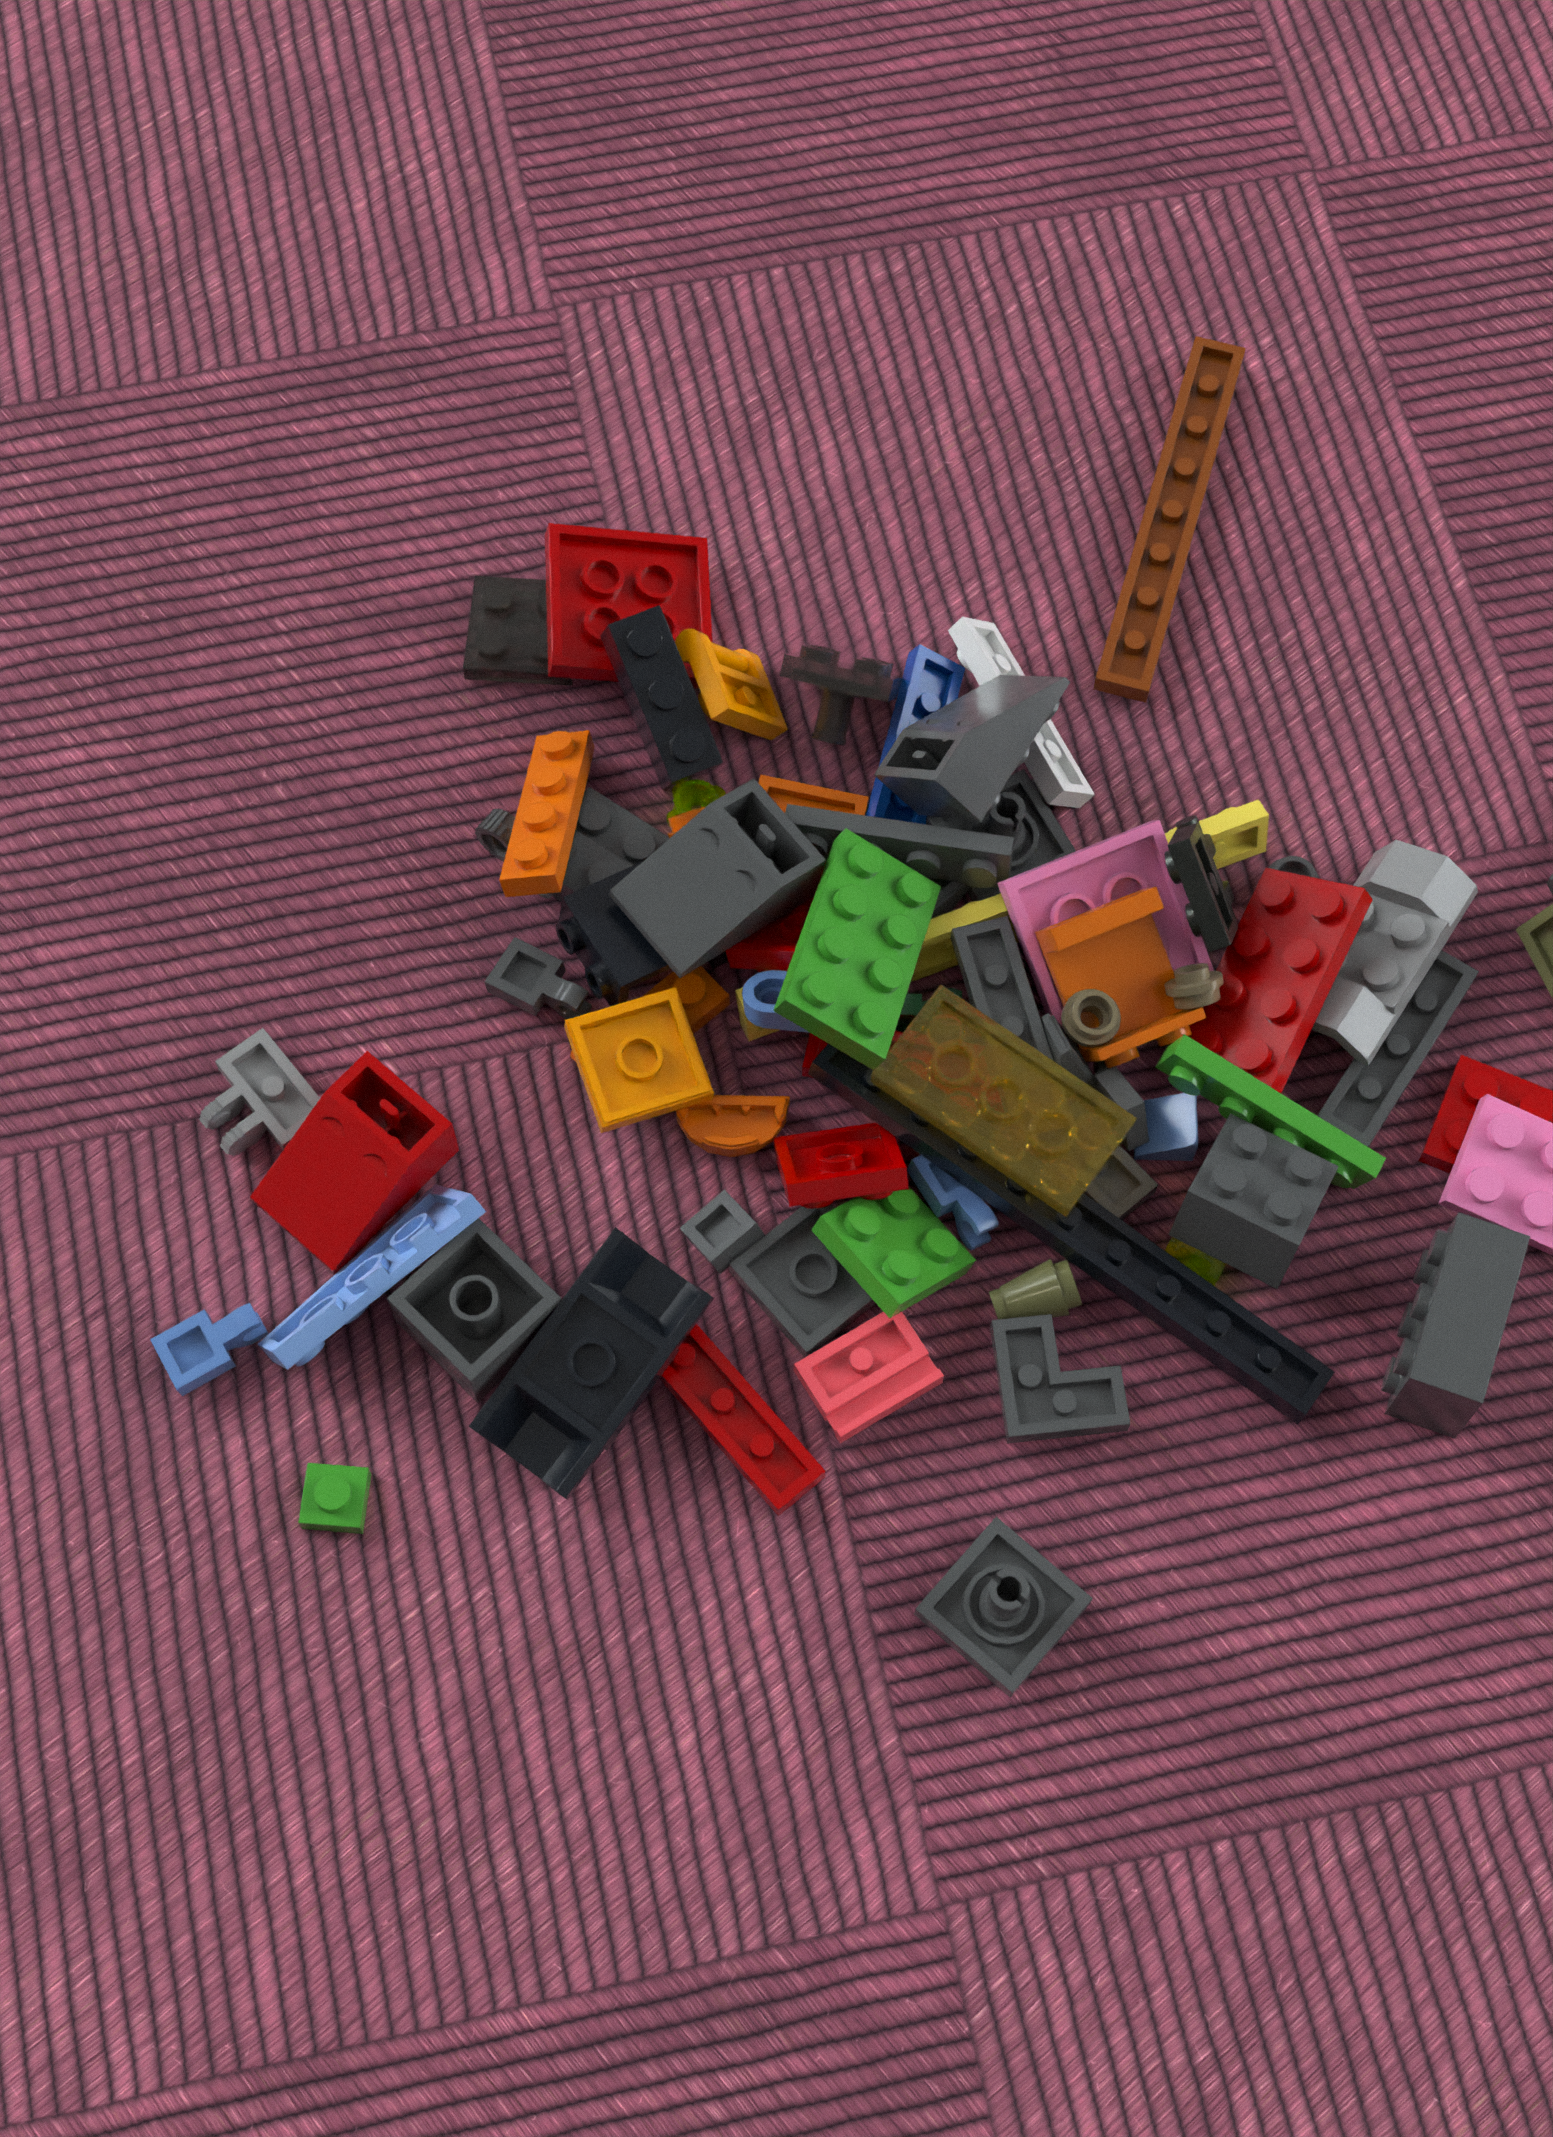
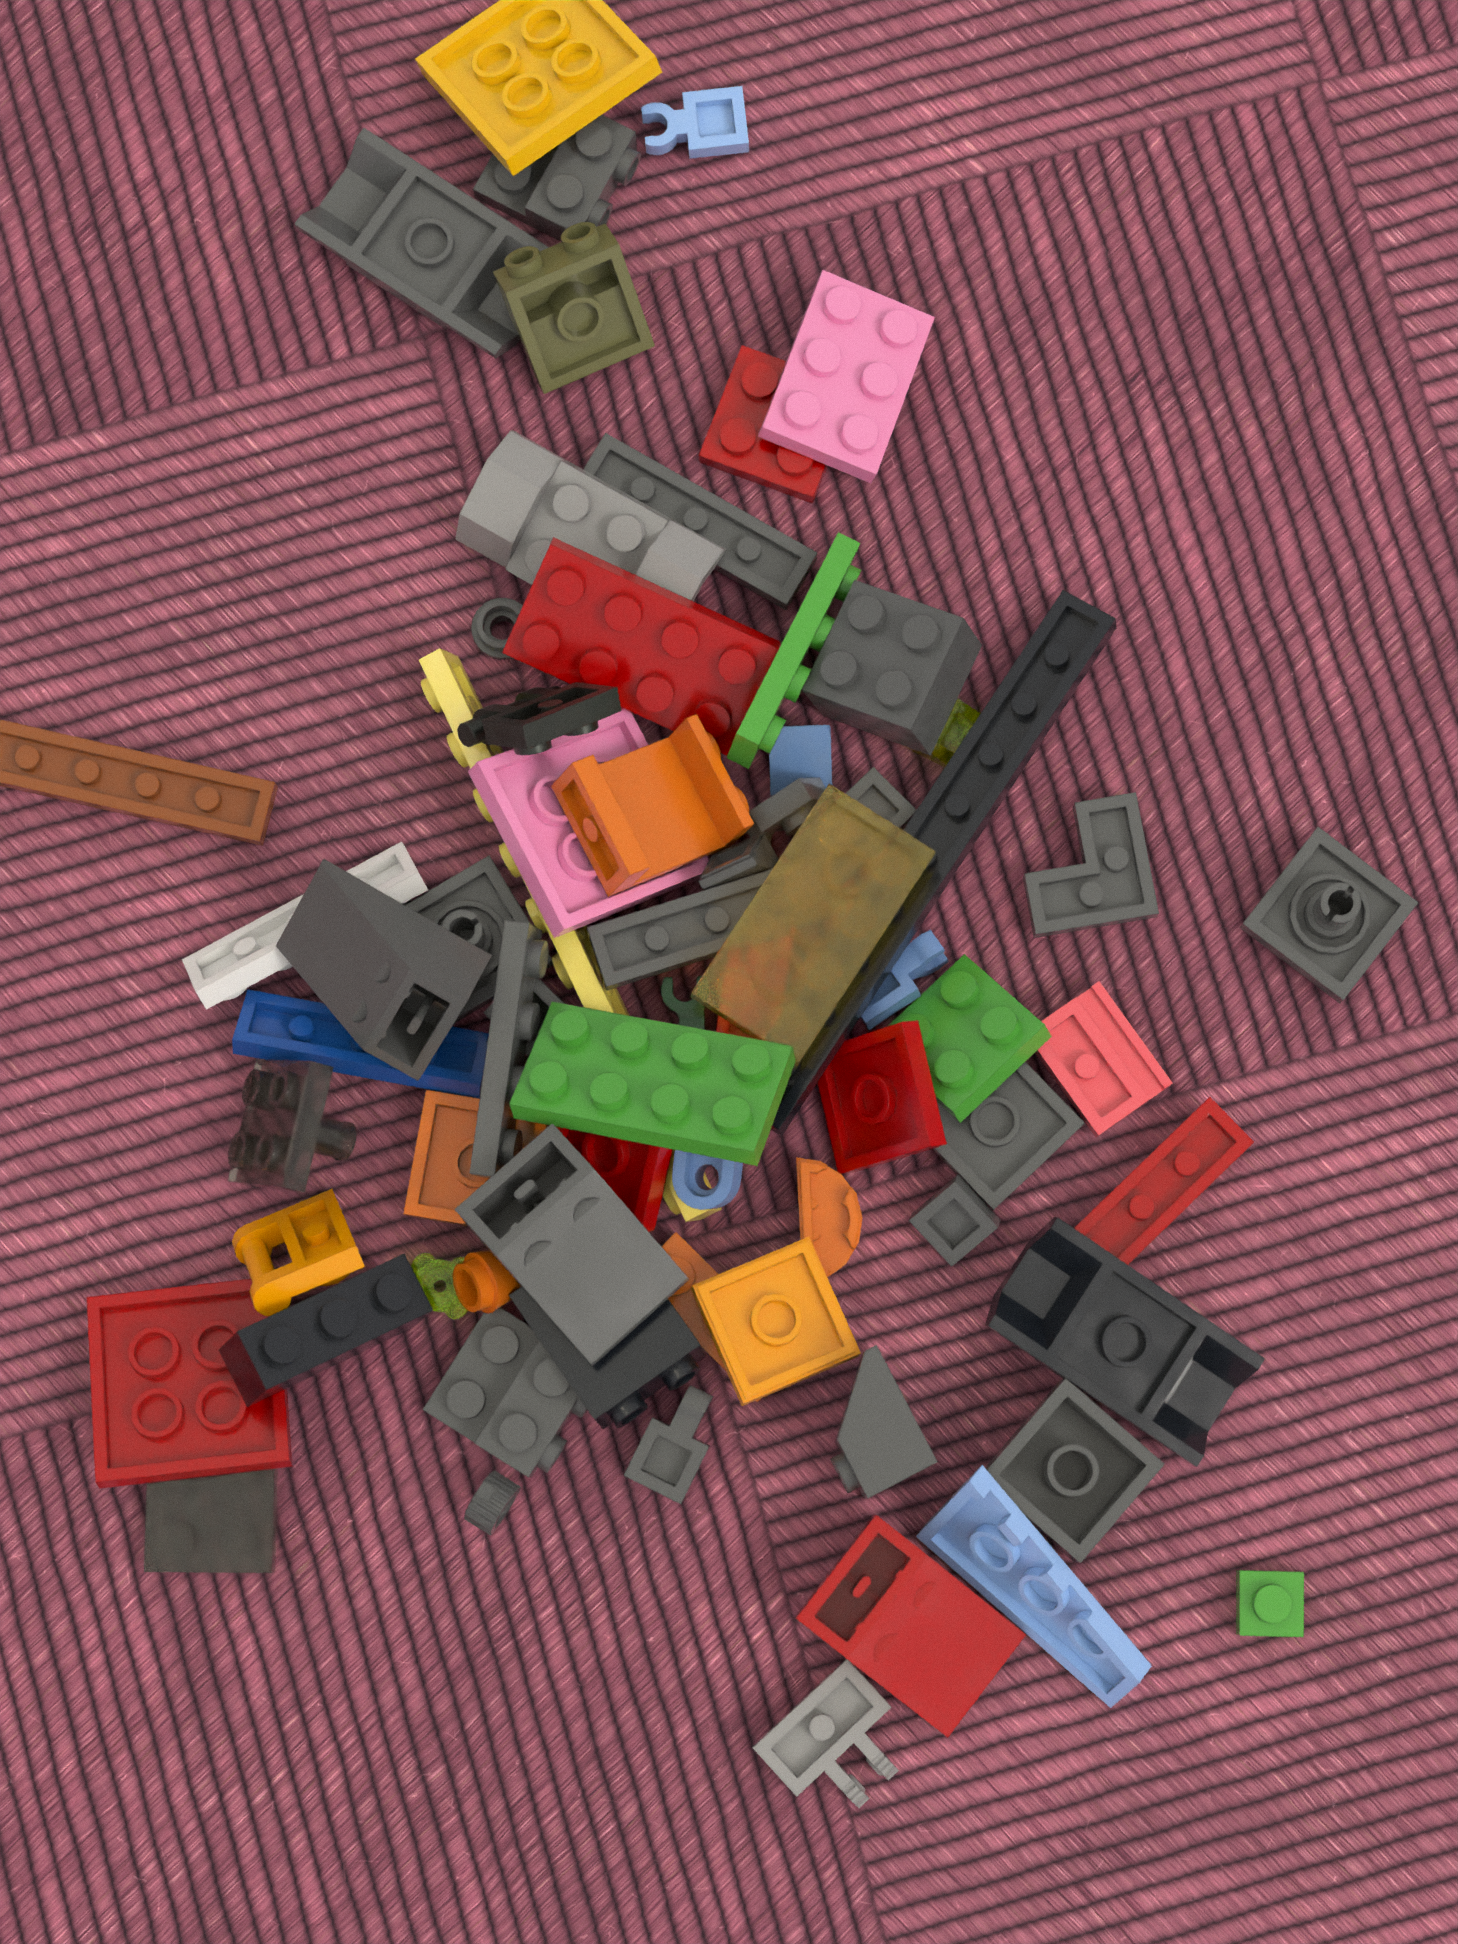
camera: 90 degrees left, 15 degrees up
medium blue plate [150,1303,269,1396] -> none
orange plate [499,730,595,897] -> none
olive cone [989,1259,1082,1320] -> none
dark tan plate [1061,989,1121,1048] -> none
dark tan plate [1164,963,1224,1009] -> none
dark grey brick [1381,1212,1530,1438] -> none
none -> dark grey slope [830,1345,937,1499]

